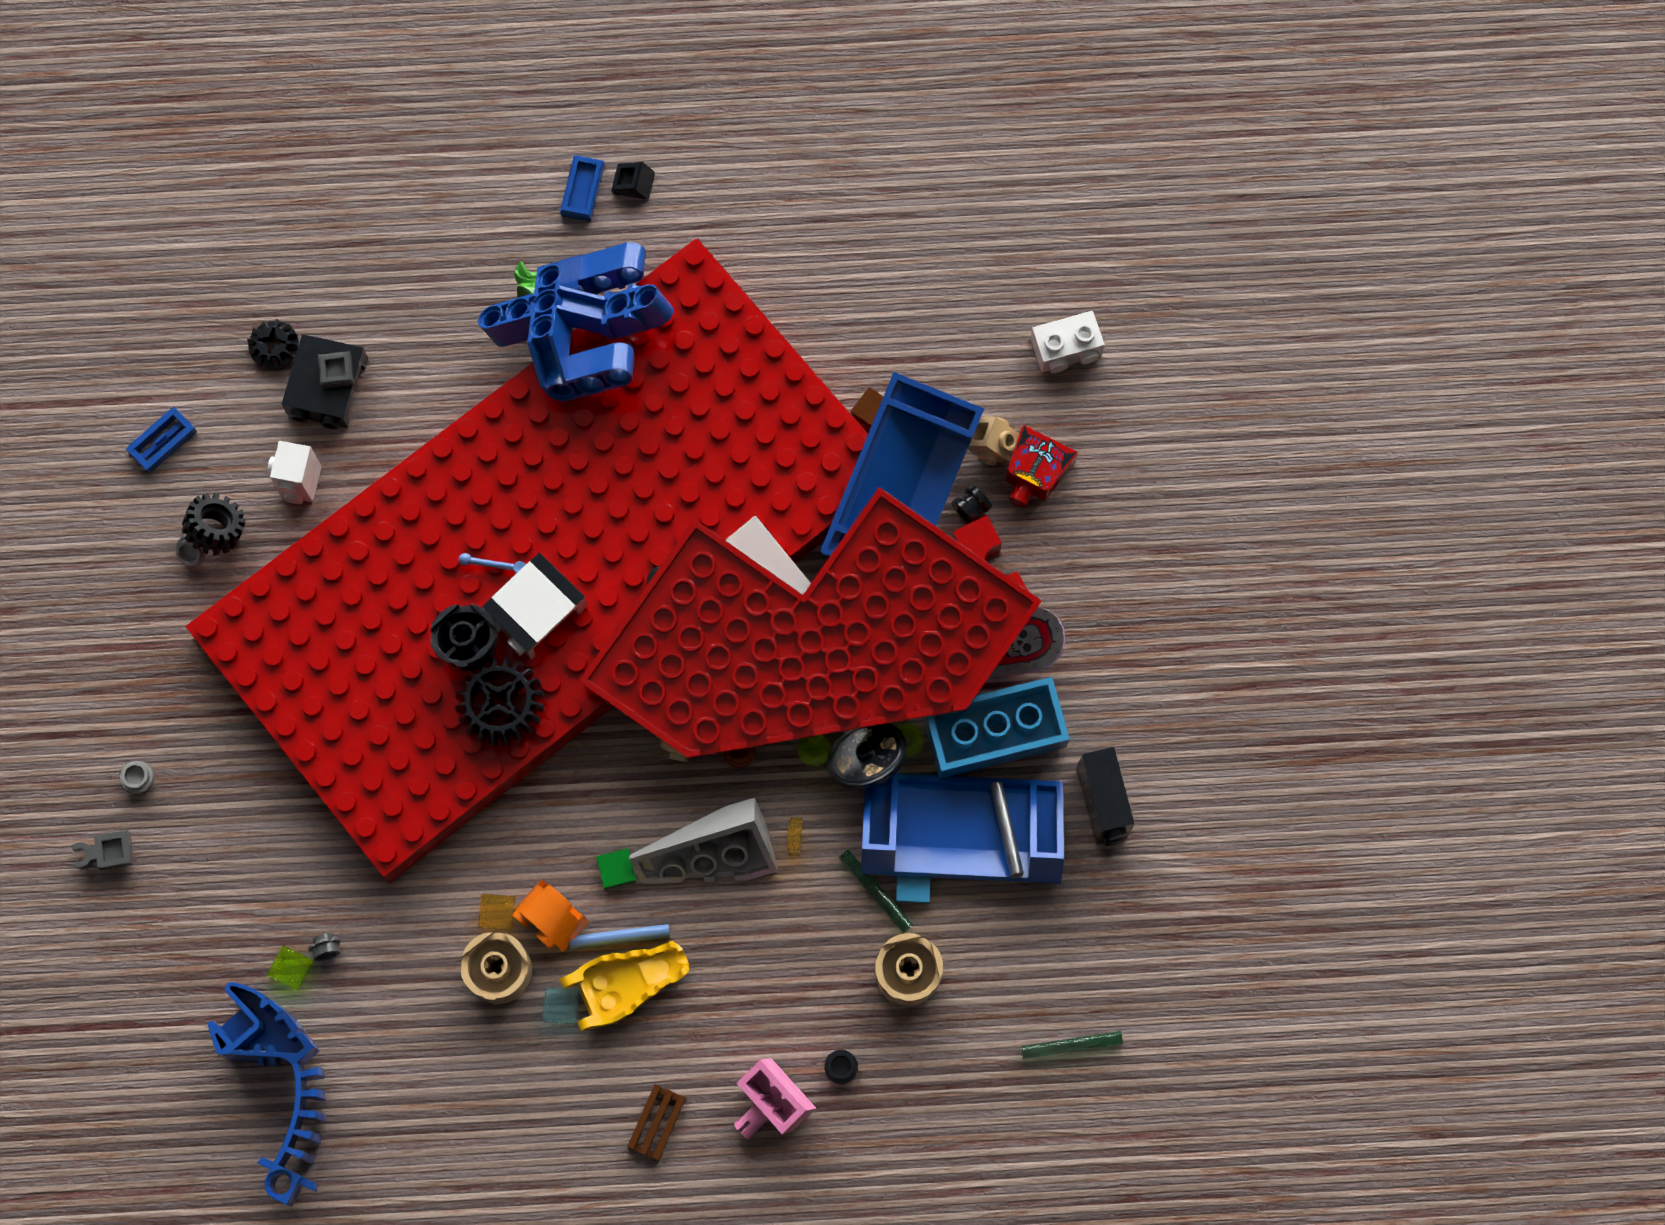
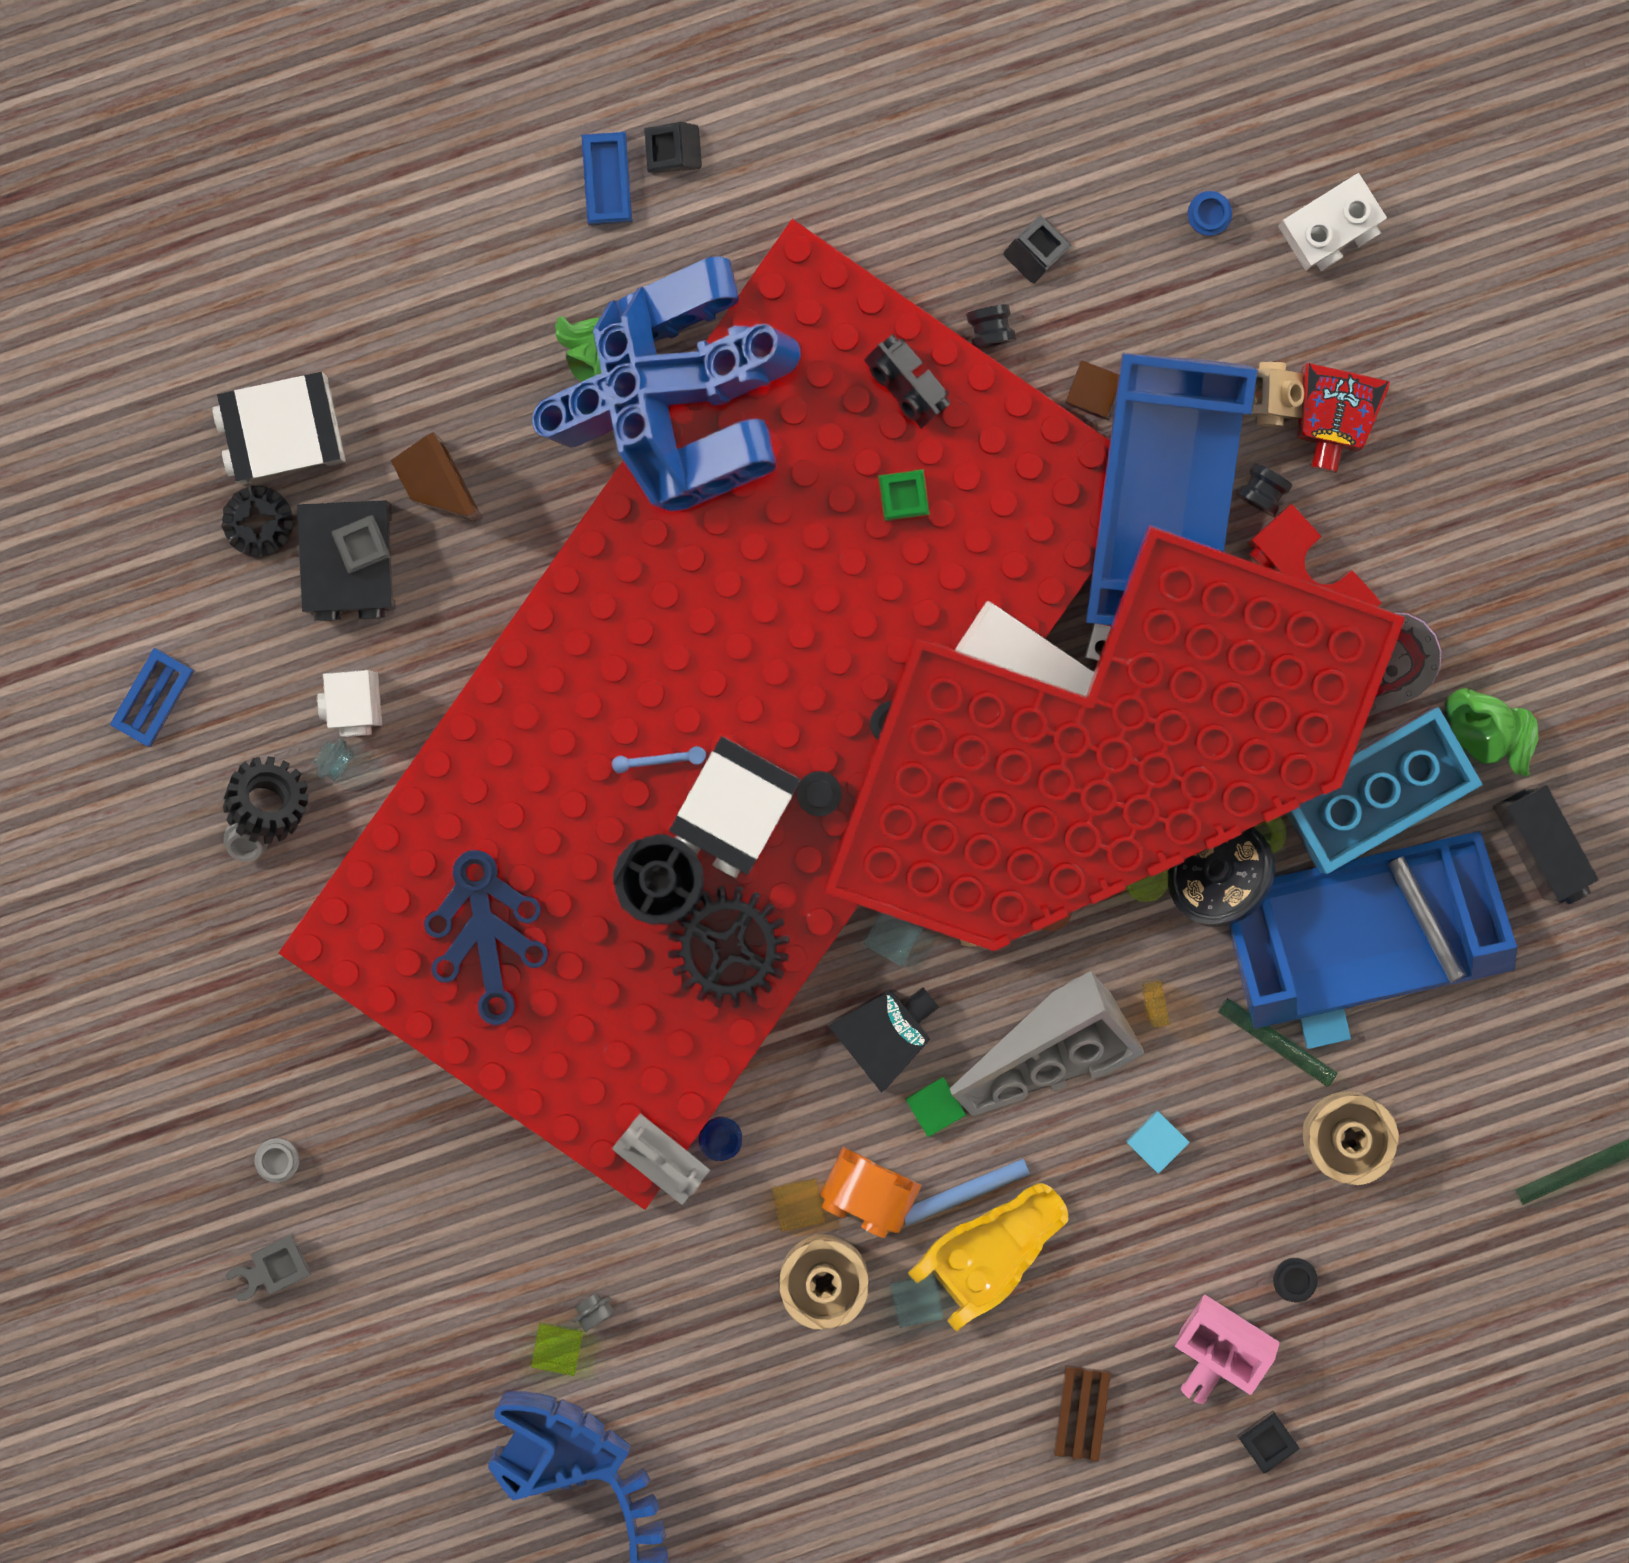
camera: 20 degrees left, 15 degrees up
none -> white panel [213,372,346,485]
none -> clear light blue plate [313,738,353,781]
none -> reddish brown slope [390,432,483,522]
none -> dark blue plant [424,850,549,1025]
none -> light grey hinge [612,1113,710,1205]
none -> clear blue plate [699,1116,742,1161]
none -> black plate [797,771,842,816]
none -> black torso [828,987,940,1093]
none -> clear light blue tile [863,913,923,966]
none -> black hinge [864,334,951,429]
none -> green tile [878,470,929,521]
none -> black wheel [966,304,1016,349]
none -> black slope [1003,215,1072,284]
none -> medium azure tile [1126,1110,1190,1174]
none -> blue plate [1187,191,1232,236]
none -> black tile [1237,1410,1300,1474]
none -> bright green hair [1444,687,1538,778]

